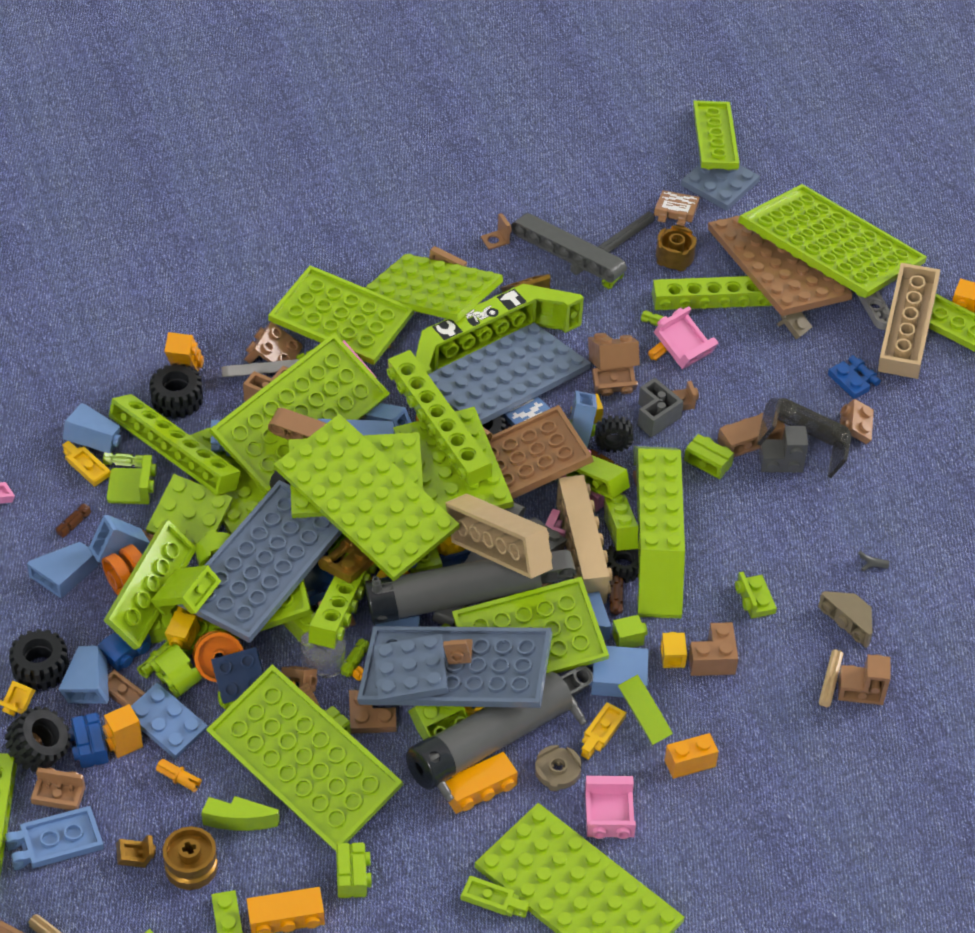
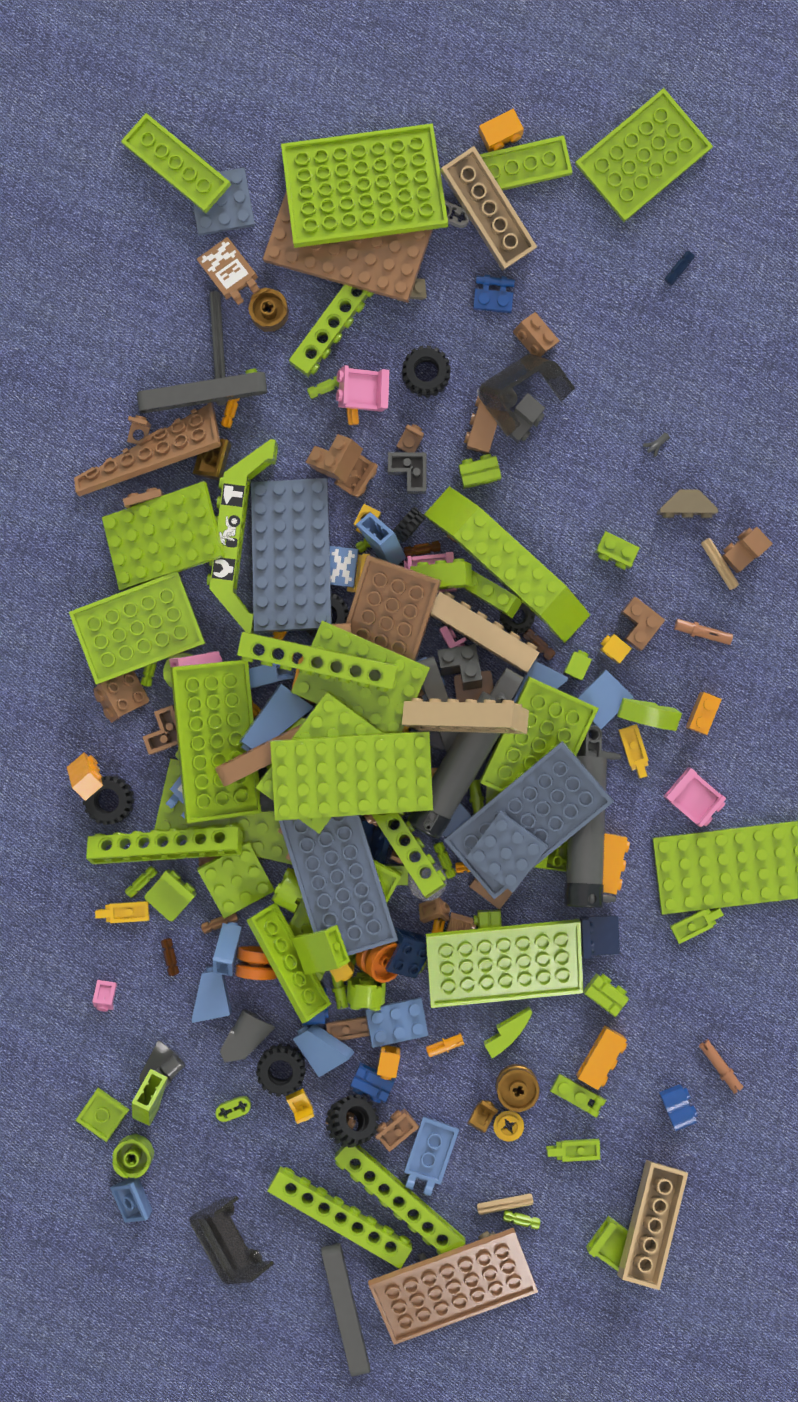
camera: 50 degrees left, 40 degrees up
medium blue slope [63,403,121,454] -> none
light grey beam [221,359,300,377] -> none
pearl gold plate [318,538,374,583] -> none
medium nougat bracket [443,639,473,664] -> none
dark tan plate [535,745,581,791] -> none
none -> medium nougat wing [74,403,221,497]
none -> dark grey panel [220,1009,275,1063]
none -> light orange axle [221,398,240,428]
none -> black tyre [402,345,451,398]
none -> yellow gear [493,1110,524,1142]
none -> dark blue bracket [580,915,620,959]
none -> nougat pin [674,619,733,645]

